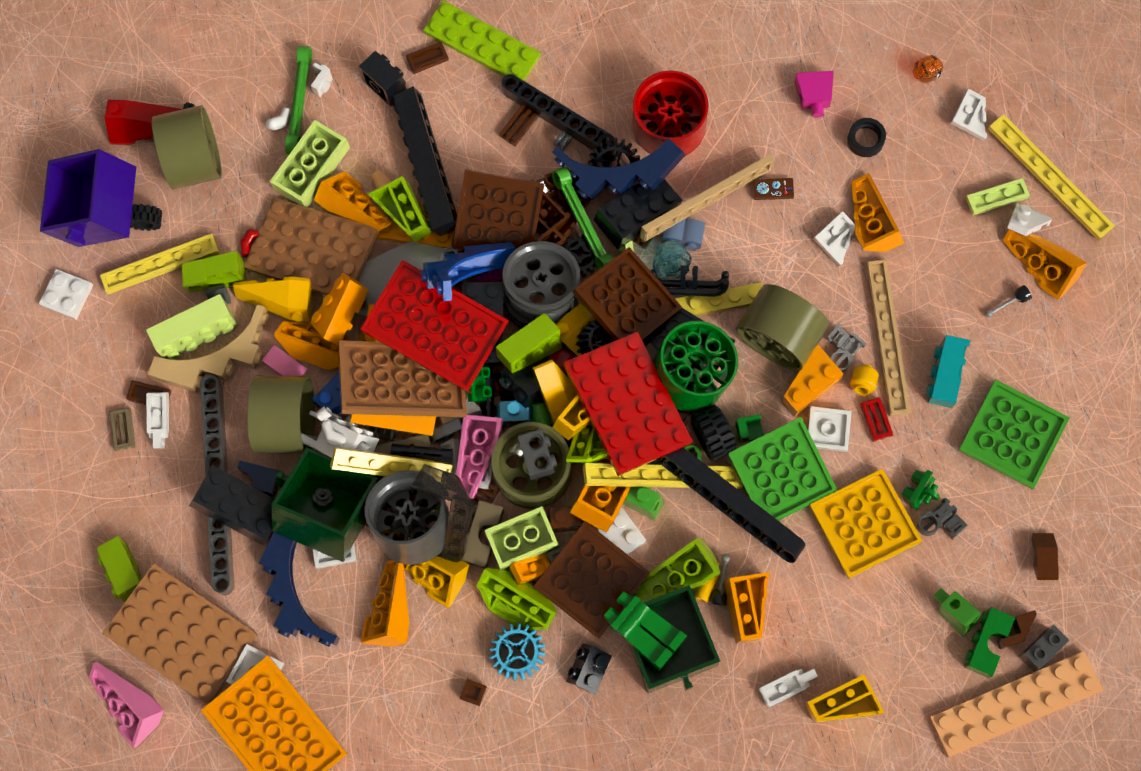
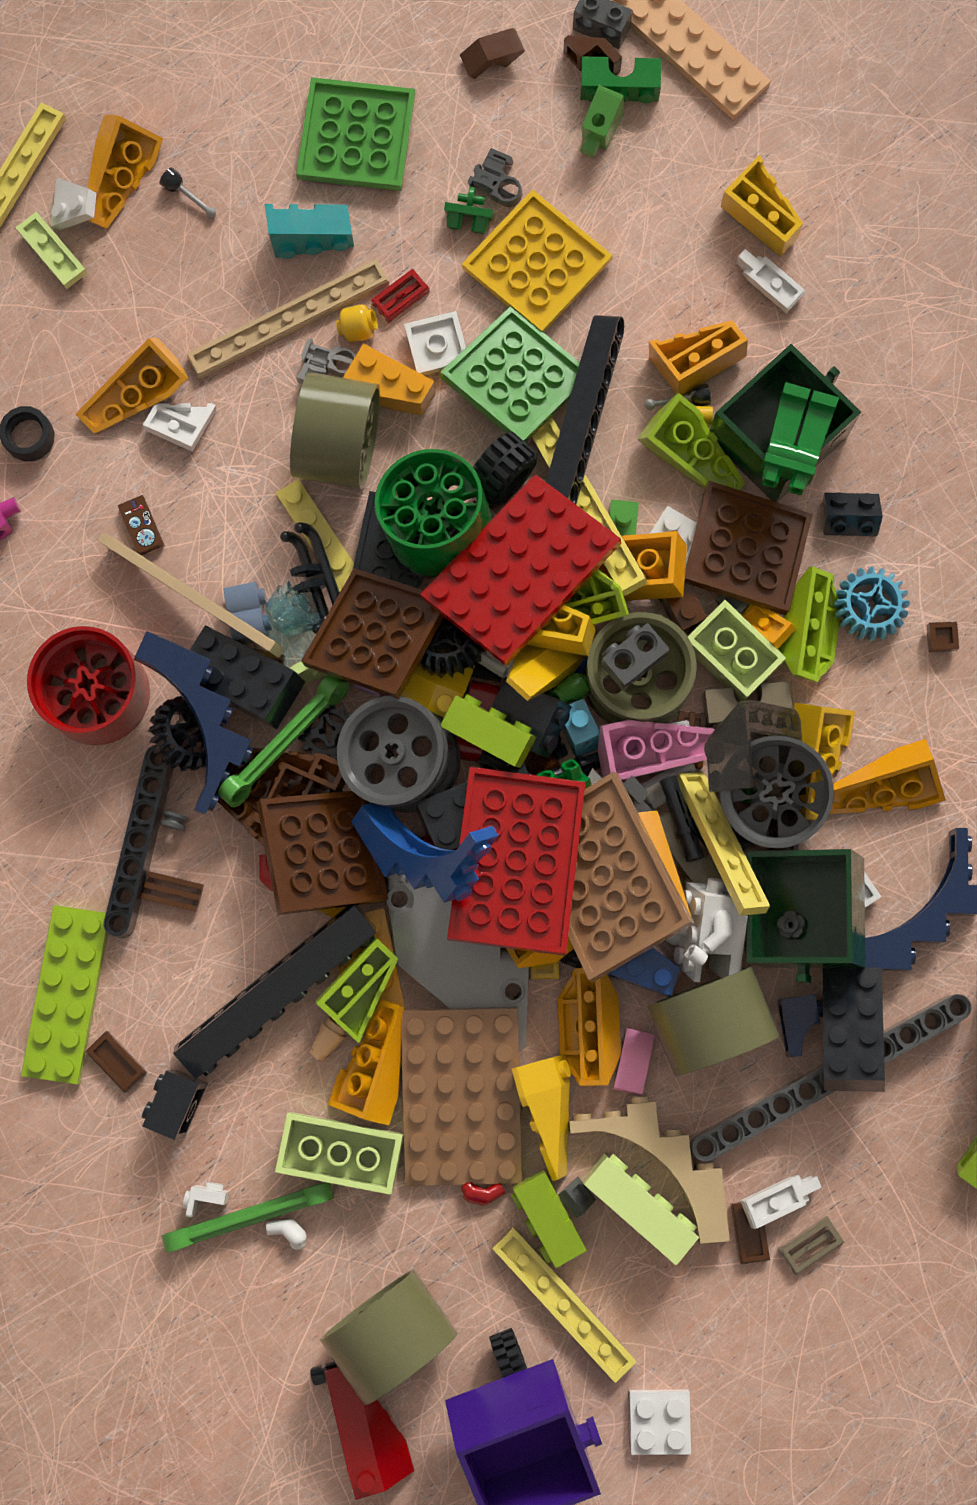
camera: 115 degrees left, 5 degrees up
light orange wedge [310,273,369,346] -> none
green panel [735,414,763,443] -> none

